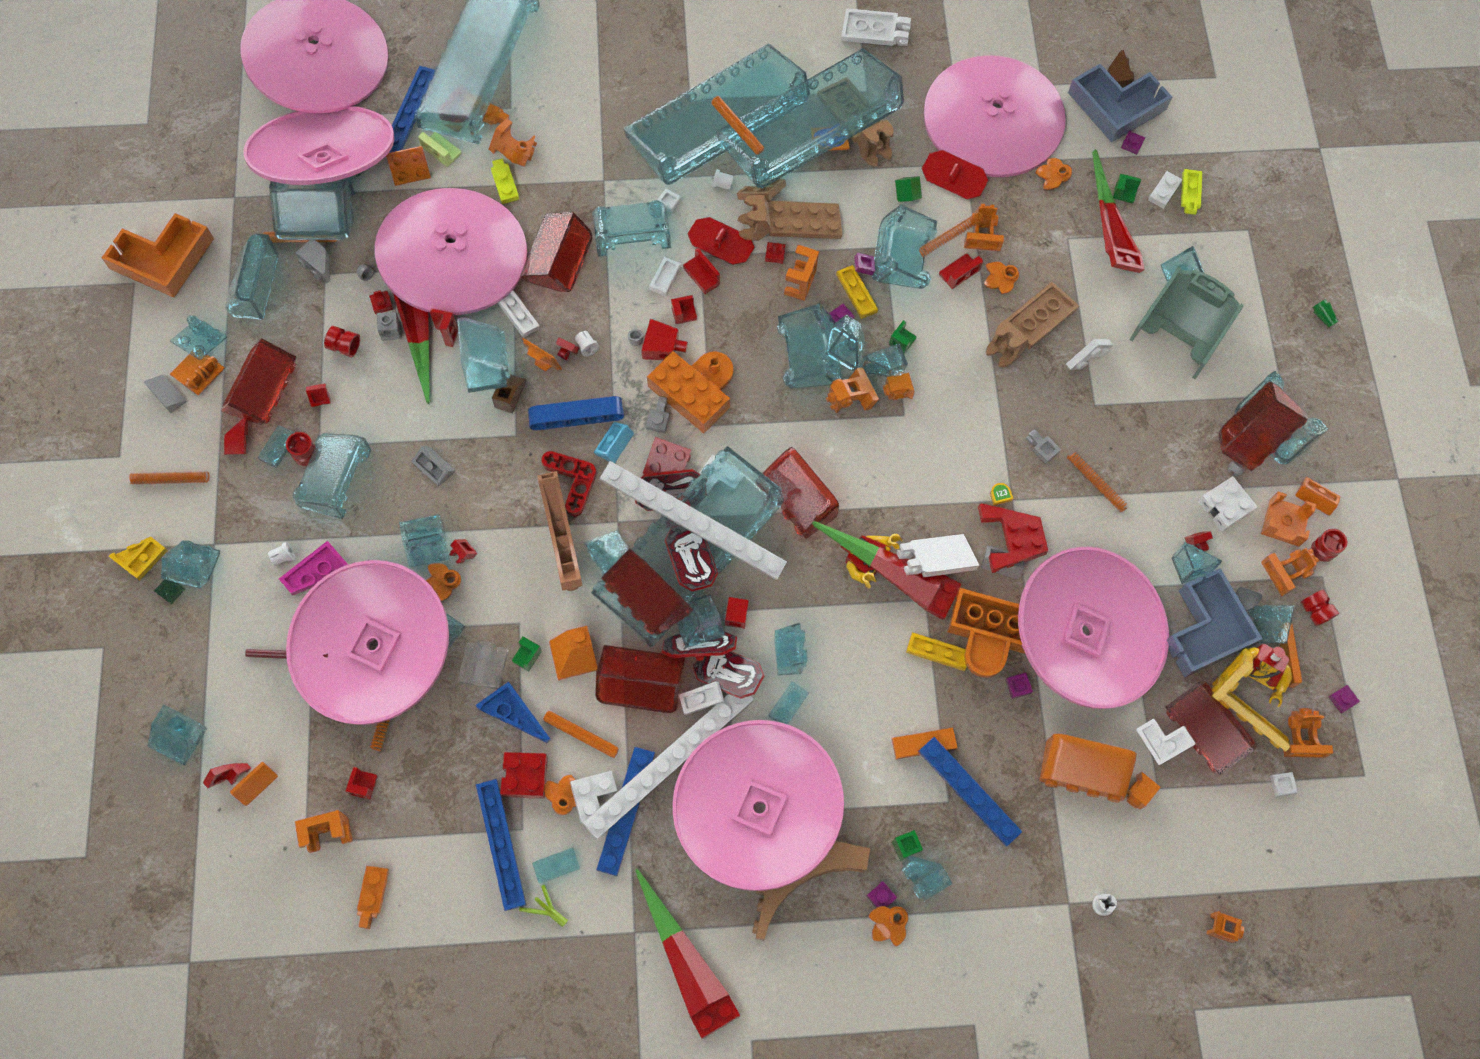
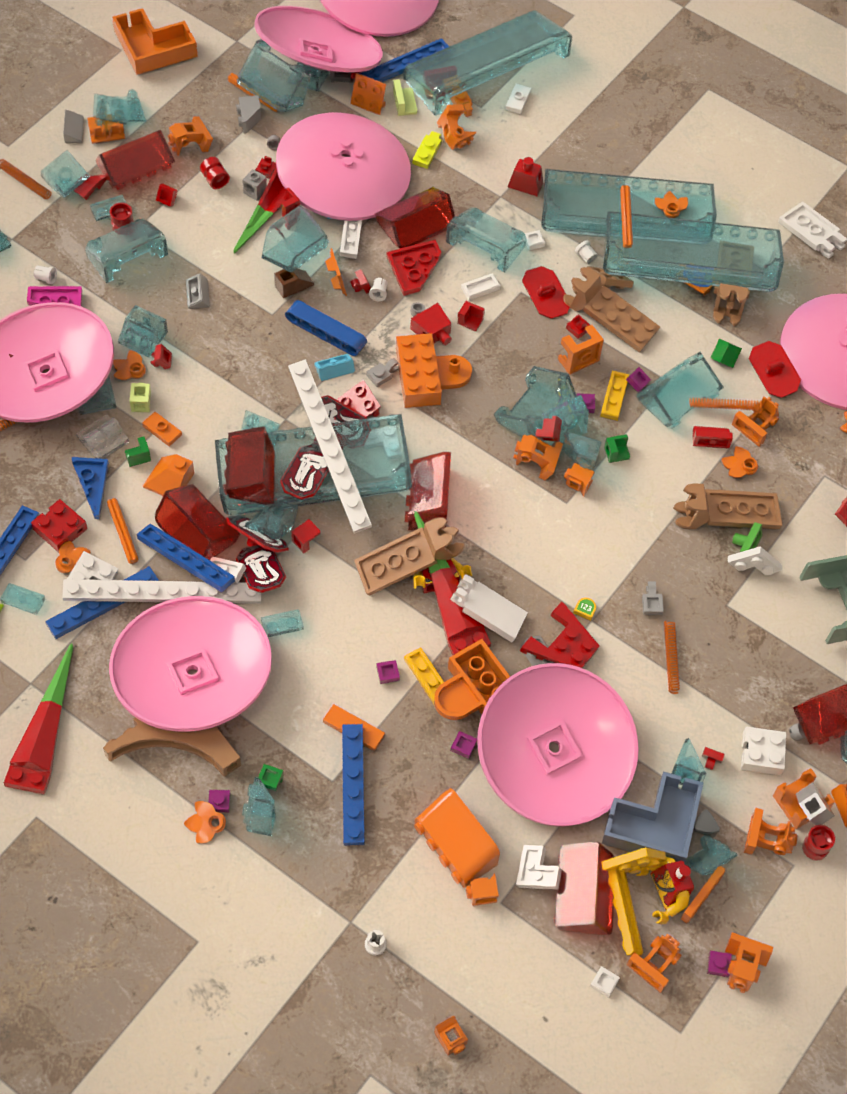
camera: 40 degrees right, 10 degrees down
clear light blue windscreen [225,234,279,320] -> none
nougat arch [537,471,583,591] -> none
red beam [541,451,597,517] -> none
red panel [683,248,720,294] -> none
clear light blue slope [774,623,807,676] -> none
red wheel [1300,589,1340,627] -> none
none -> clear light blue slope [41,150,90,198]
none -> clear light blue hinge [93,93,127,127]
none -> yellowish green brick [129,383,151,412]
none -> blue plate [137,523,235,593]
none -> orange plate [142,412,182,446]
none -> orange tile [168,116,213,156]
none -> medium nougat hinge [354,518,465,596]
none -> magenta plate [376,660,400,684]
none -> red plate [386,240,441,296]
none -> white plate [505,84,531,114]
none -> red torso [508,157,543,197]
none -> red panel [535,416,562,442]
none -> orange plate [655,191,688,218]
none -> orange tile [725,932,773,993]
none -> bright green tile [732,522,763,552]
none -> light grey slope [796,782,835,825]

